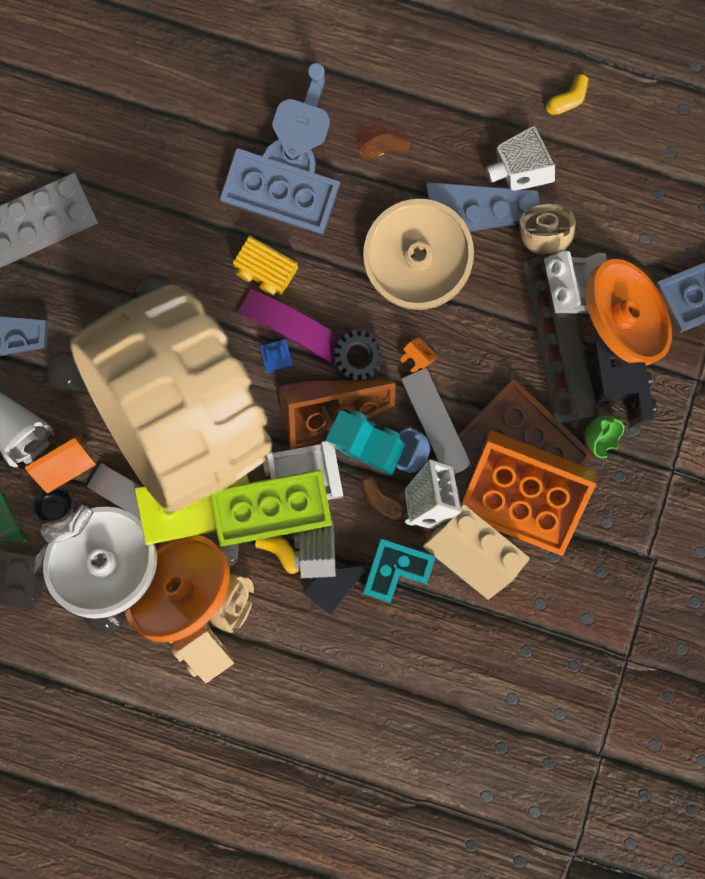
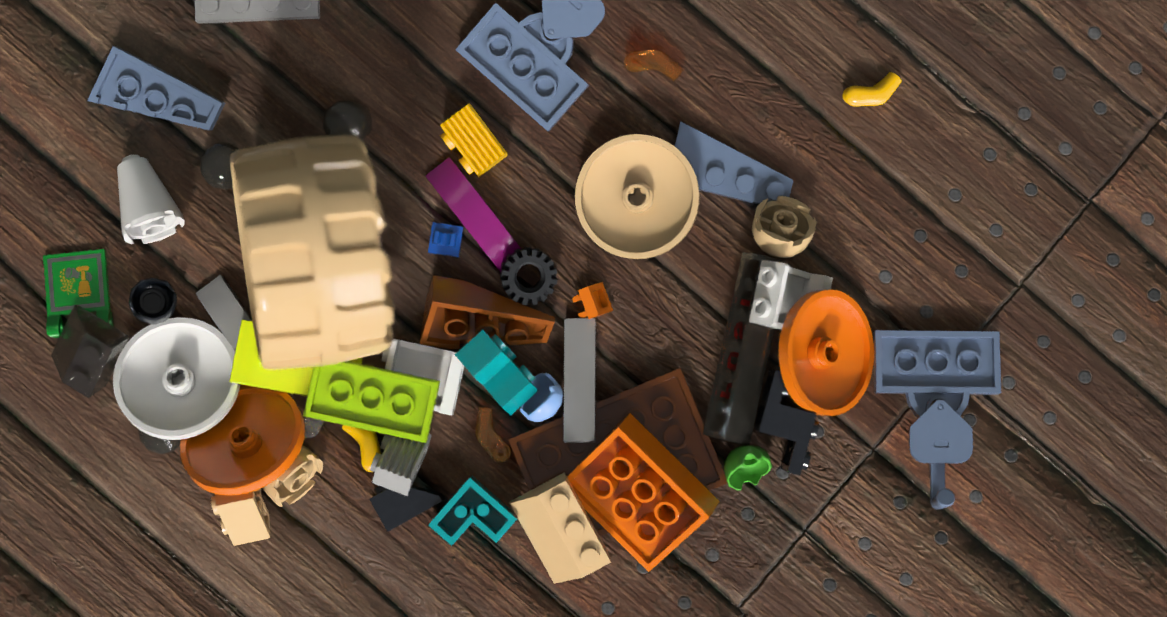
camera: 25 degrees right, 5 degrees up
orange slope [25,435,96,493] -> none
clear arm [41,505,94,544] -> none
white torso [402,460,461,529] -> none
white torso [486,126,555,191] -> none

